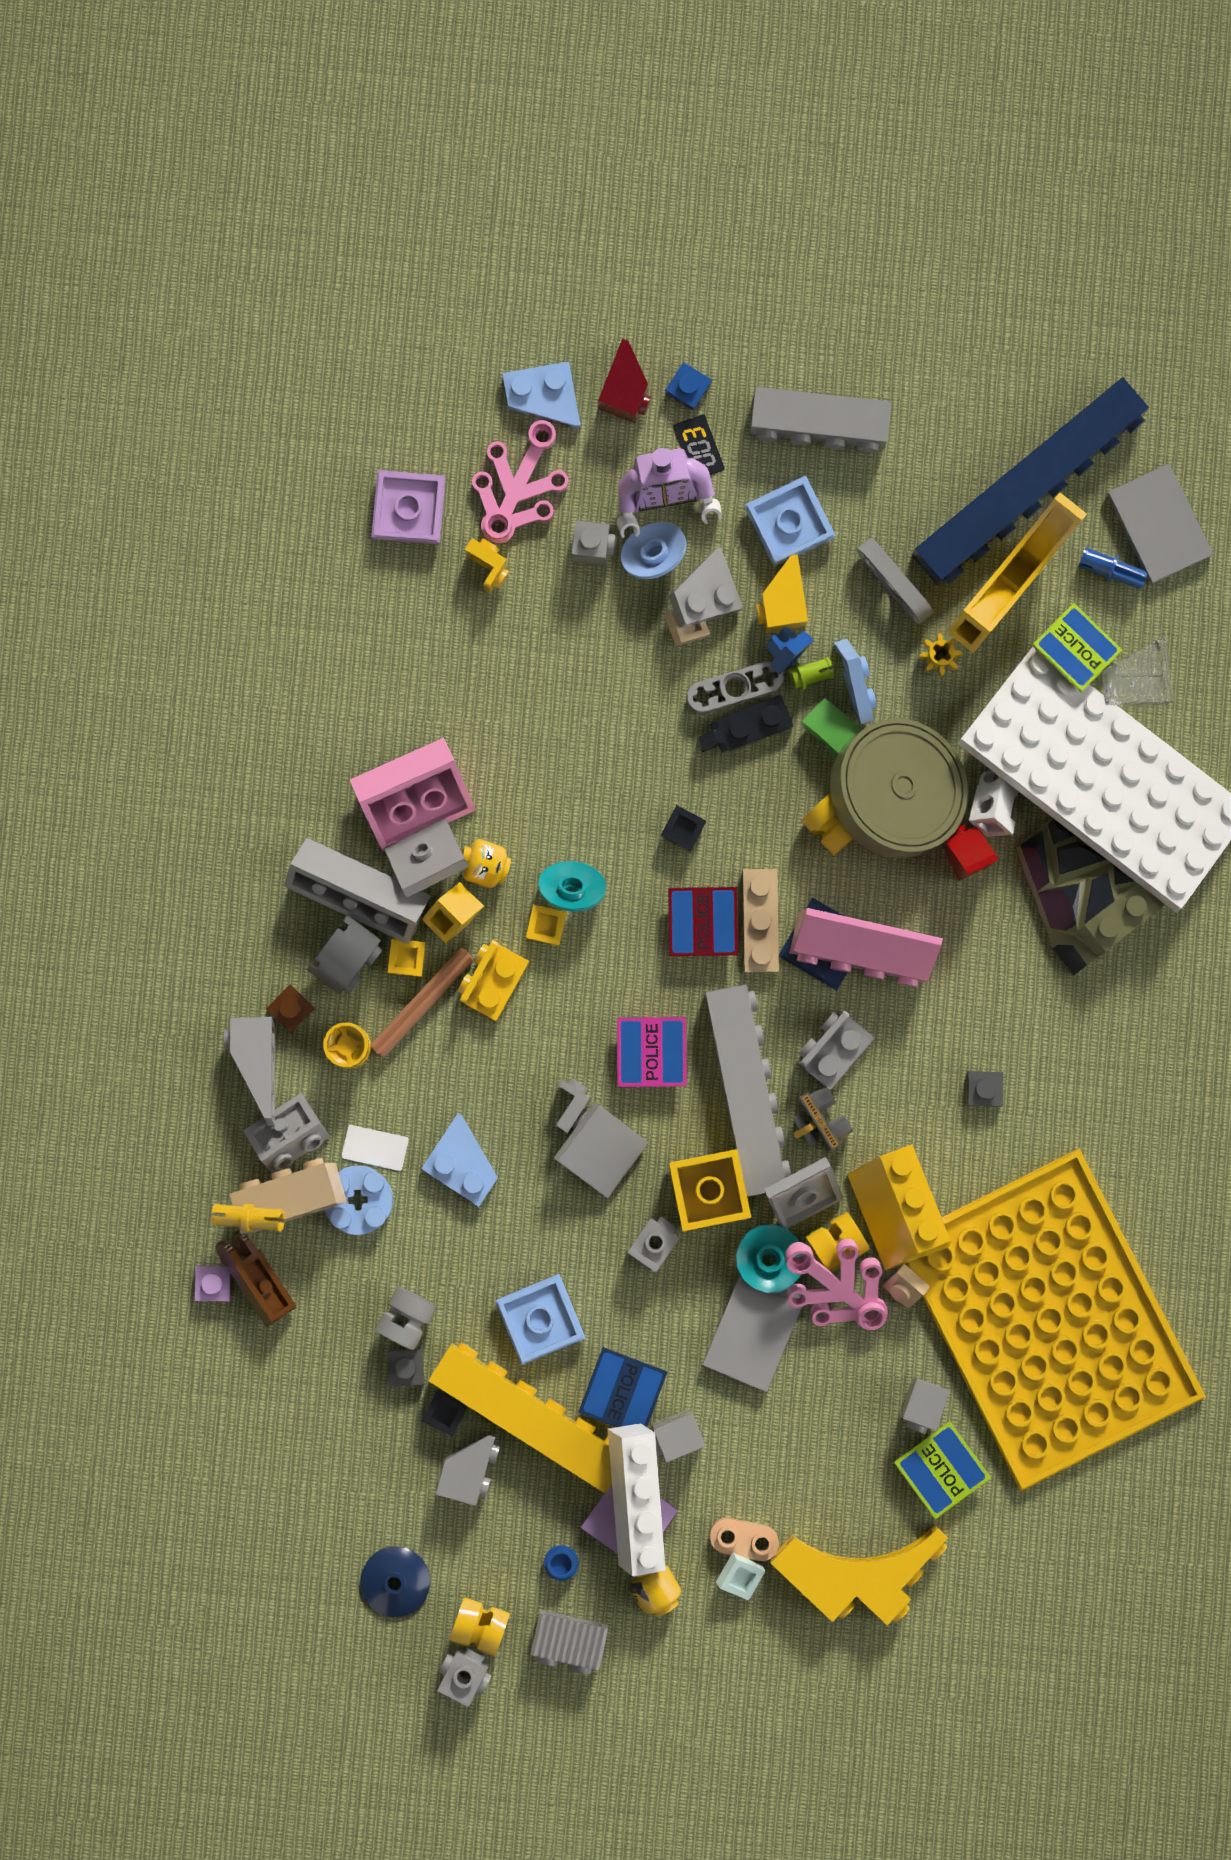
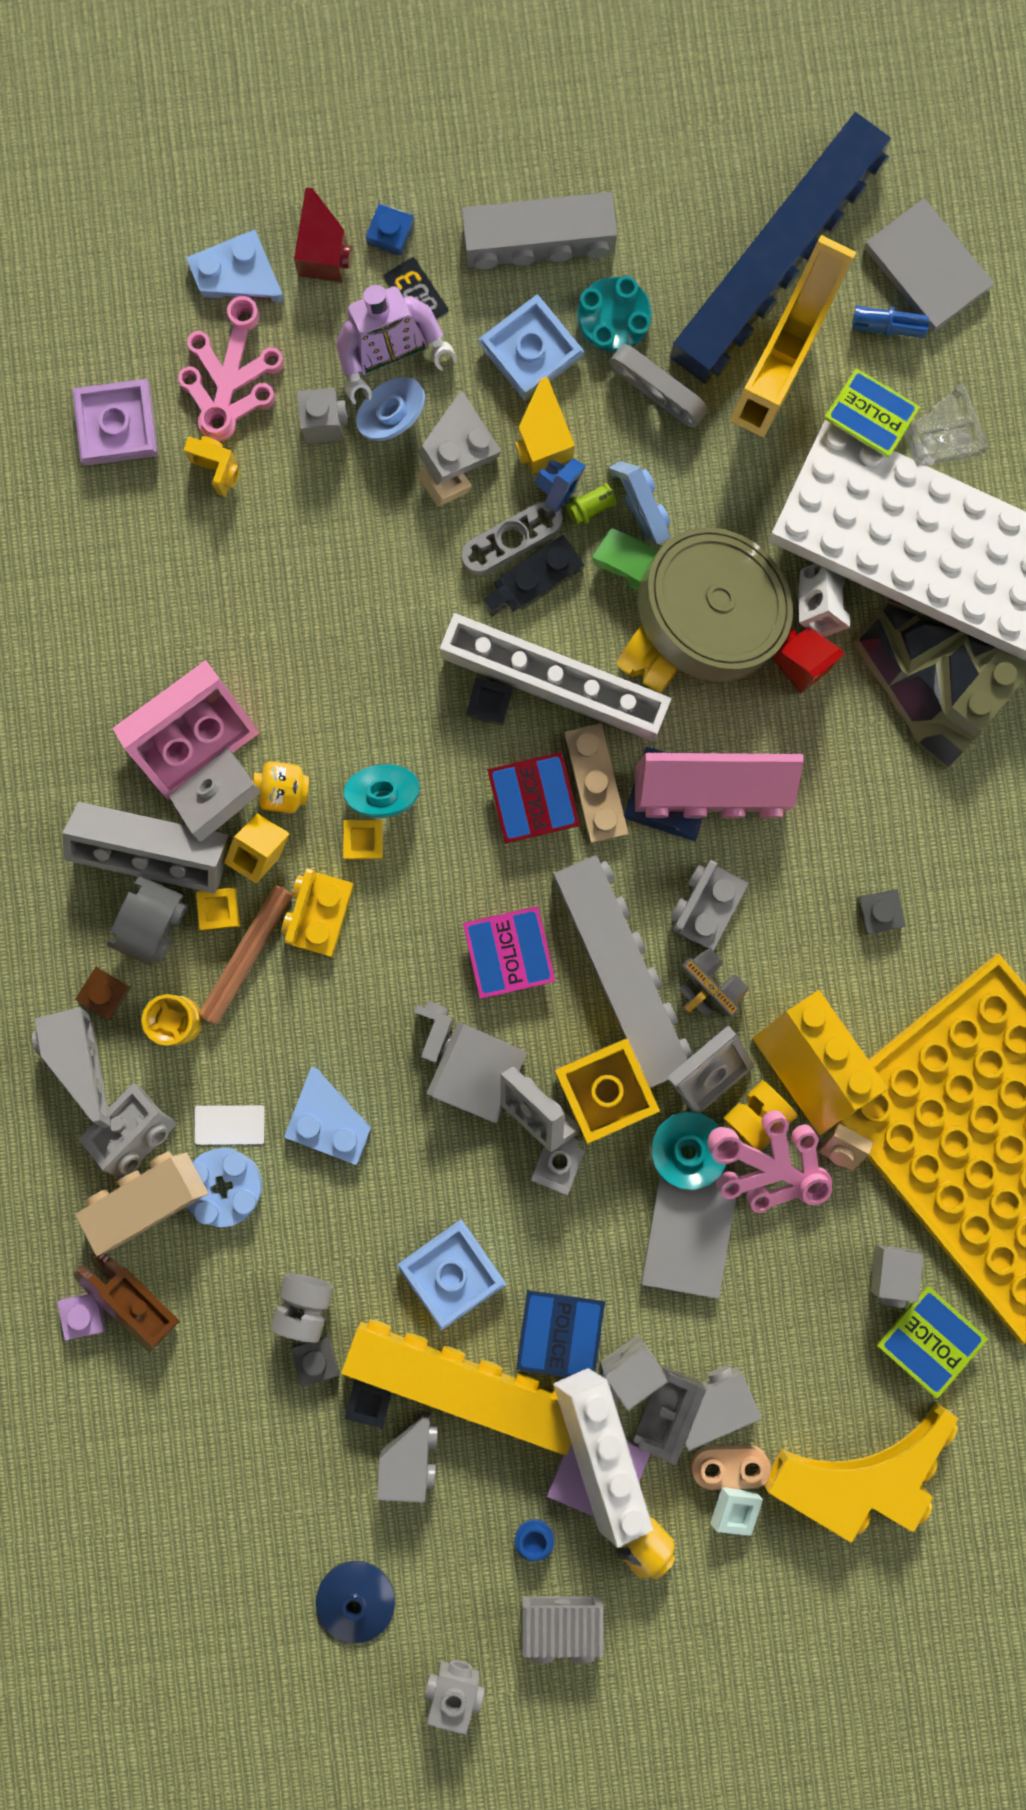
camera: 10 degrees left, 0 degrees up
yellow pin [211,1203,285,1232] -> none
yellow wheel [449,1597,510,1657] -> none
yellow gear [918,633,963,677] -> none
none -> white brick [440,613,671,742]
none -> light grey bracket [500,1067,580,1152]
none -> teal dish [577,276,652,352]
none -> flat silver hinge [632,1365,706,1465]
none -> light grey slope [685,1365,762,1451]

